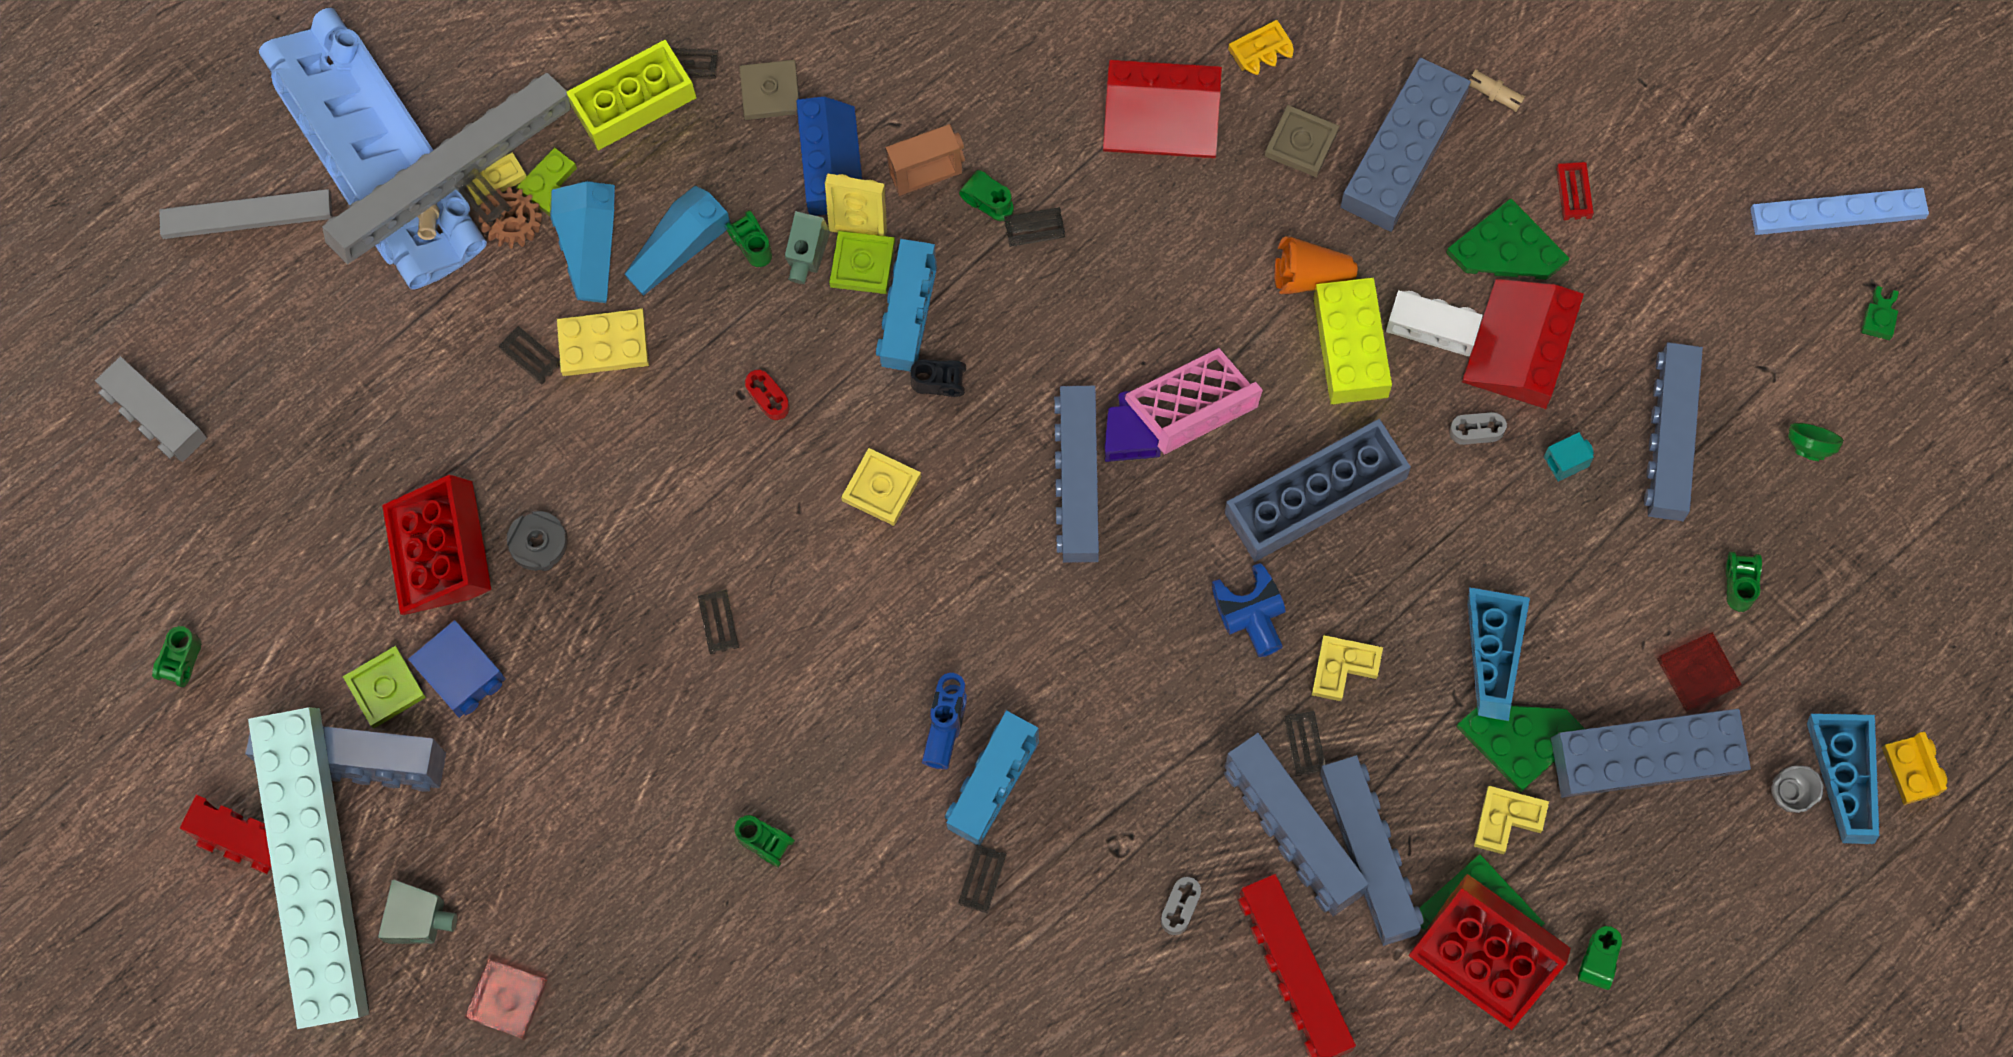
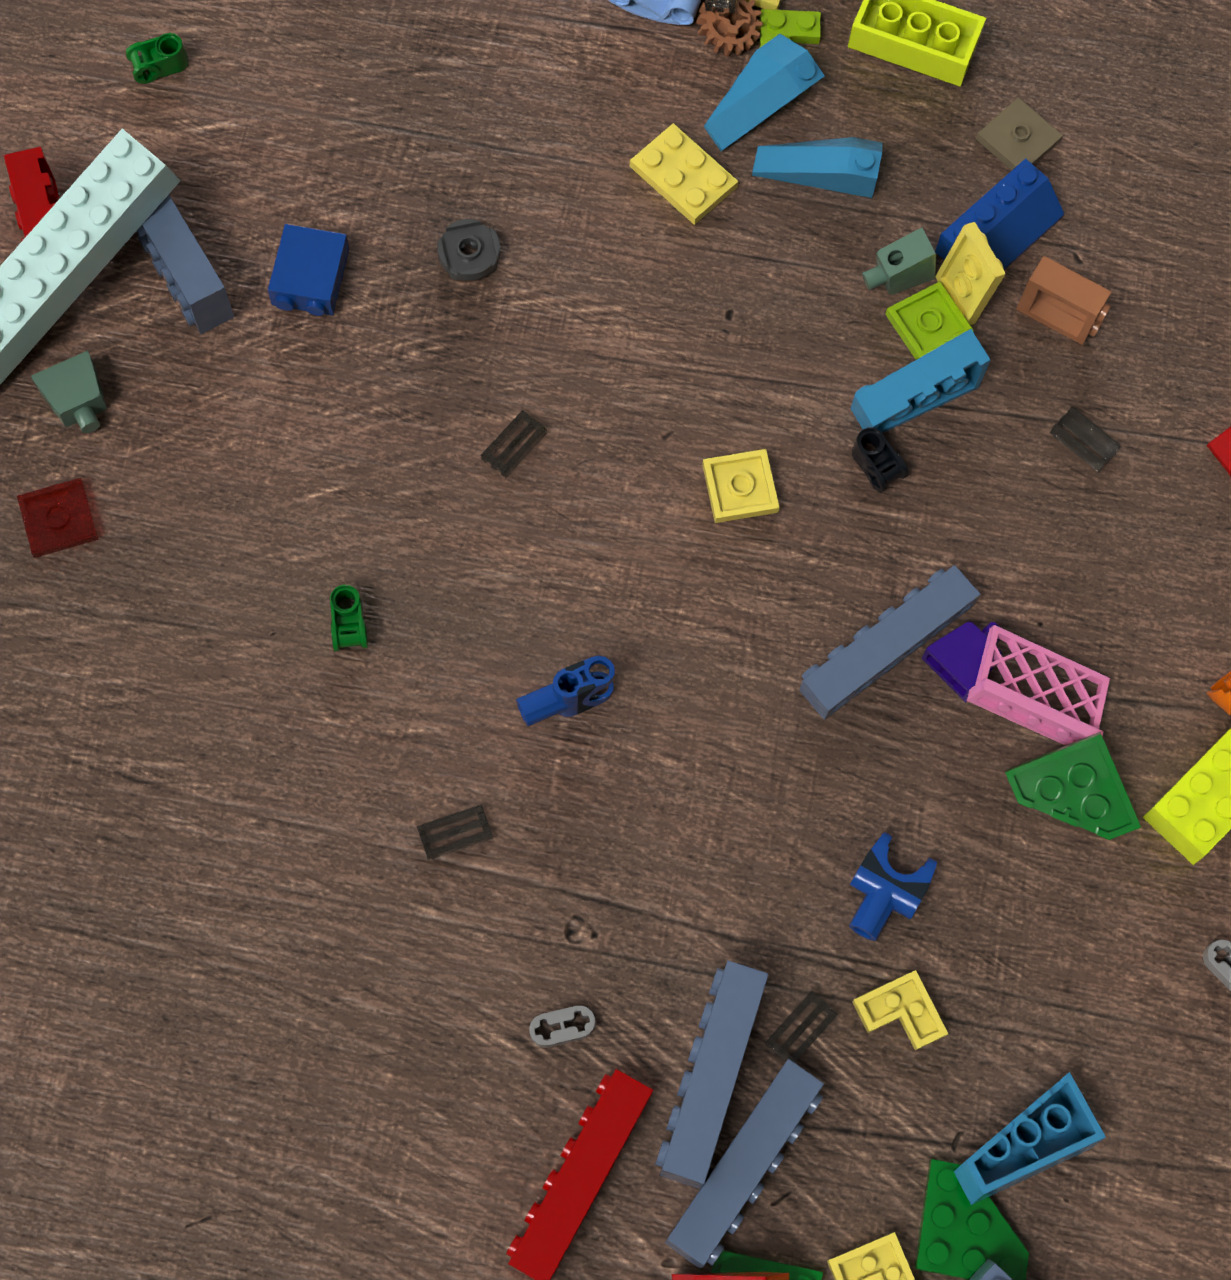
camera: 45 degrees right, 0 degrees up
lime plate [343,646,426,729] -> none
red slope [382,474,492,615] -> none
clear smoke tile [498,326,560,385] -> none
clear smoke tile [671,48,719,79] -> none
green piece [725,210,772,267] -> none
red beam [745,370,790,420] -> none
dark azure wedge [945,710,1039,847] -> none
green piece [959,170,1014,221] -> none
sand blue brick [1225,419,1411,562] -> none
none -> green plate [1005,732,1141,840]

